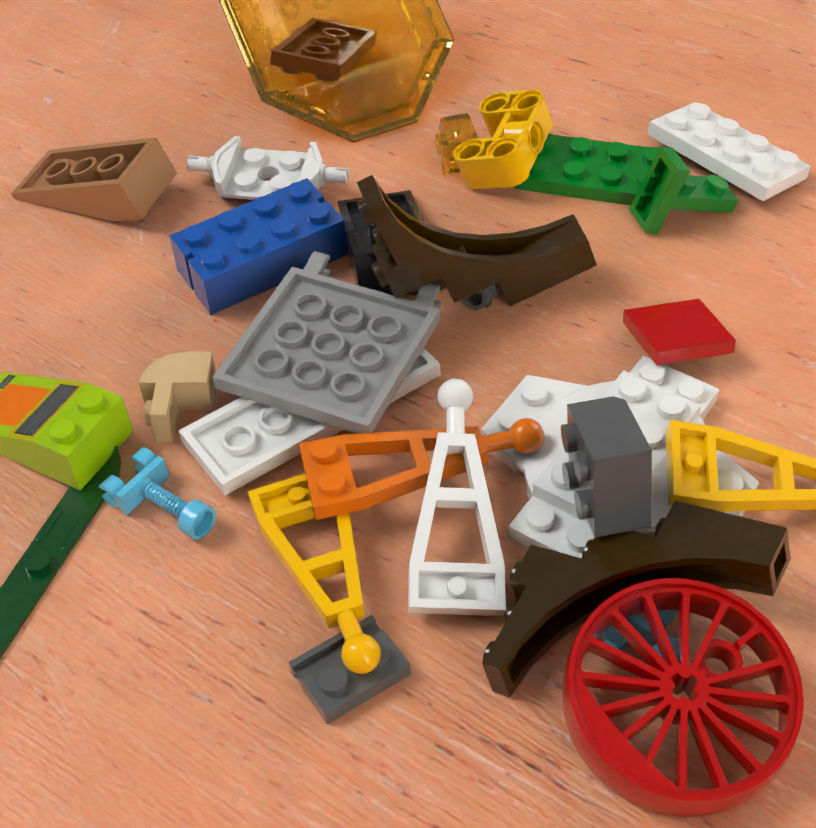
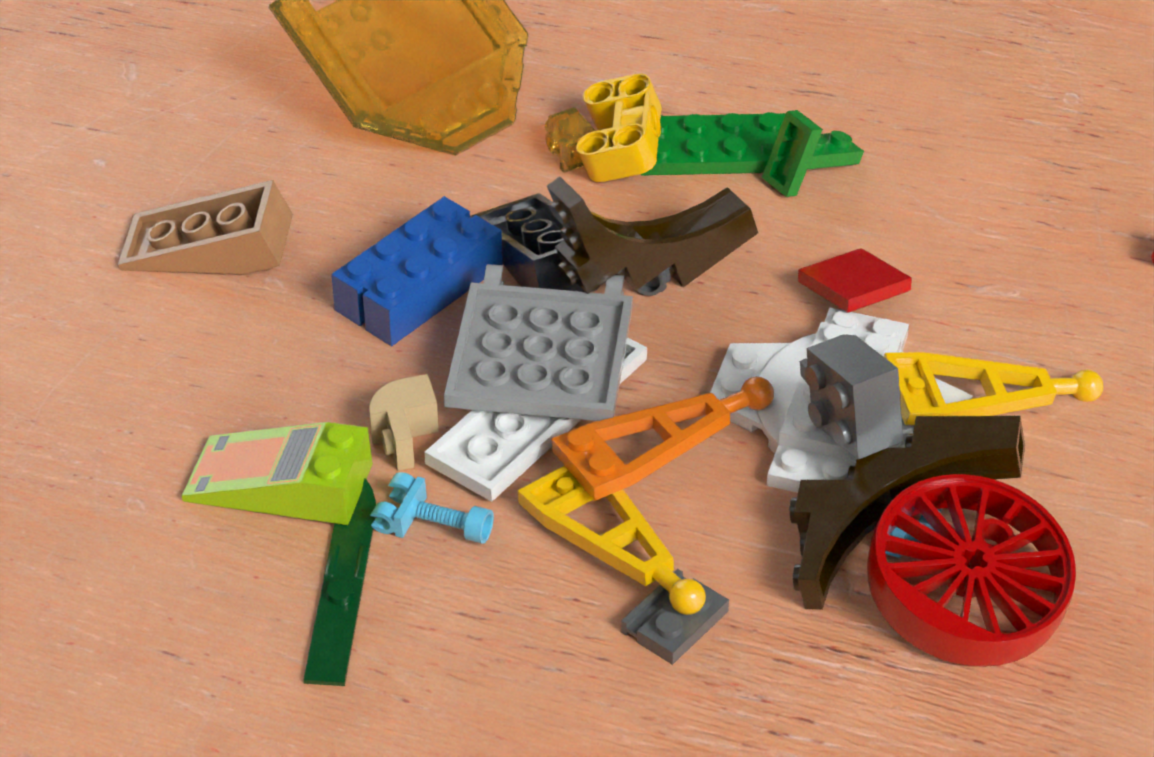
camera: 20 degrees left, 5 degrees down
white plate [187,136,349,200] -> none
reddish brown plate [270,18,377,82] -> none
white plate [408,378,506,616] -> none
white plate [647,102,811,201] -> none

